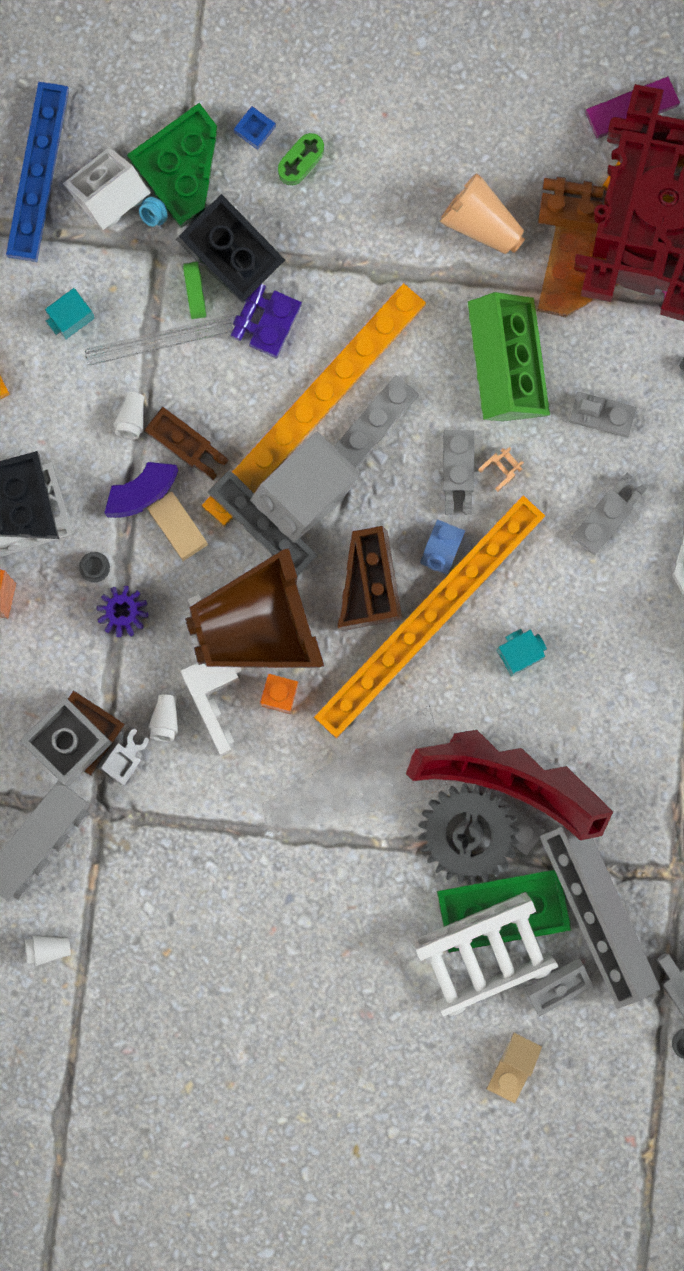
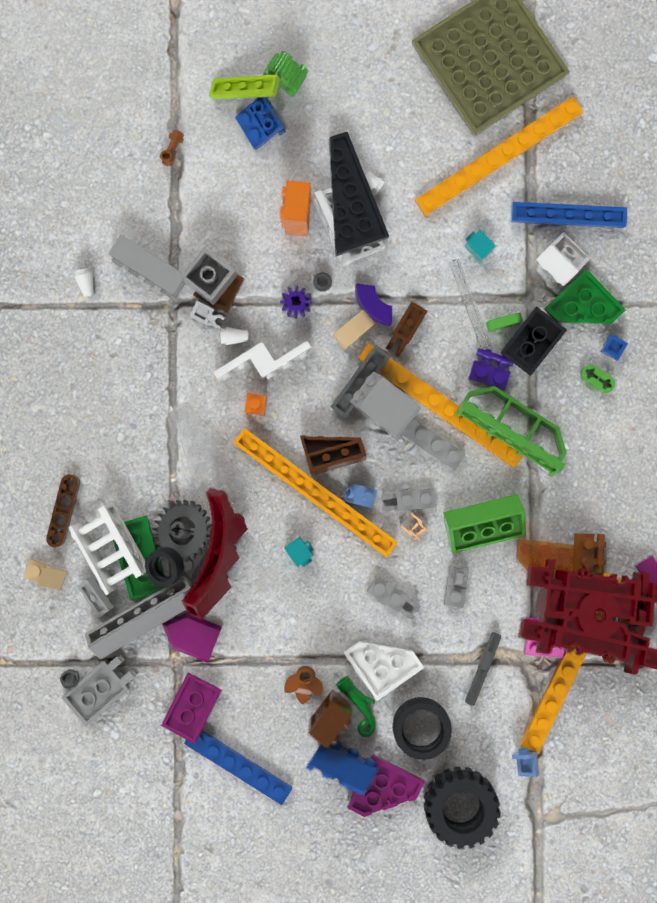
camera: 90 degrees right, 5 degrees up
white cone [113,392,145,440] -> none
medium azure plate [139,197,168,227] -> none
reddish brown cone [185,548,324,668] -> none
light nougat cone [440,173,525,254] -> none
none -> reddish brown beam [46,474,80,547]
none -> black tyre [145,547,184,586]
none -> magenta tile [162,613,222,663]
none -> bright green plate [454,386,567,477]

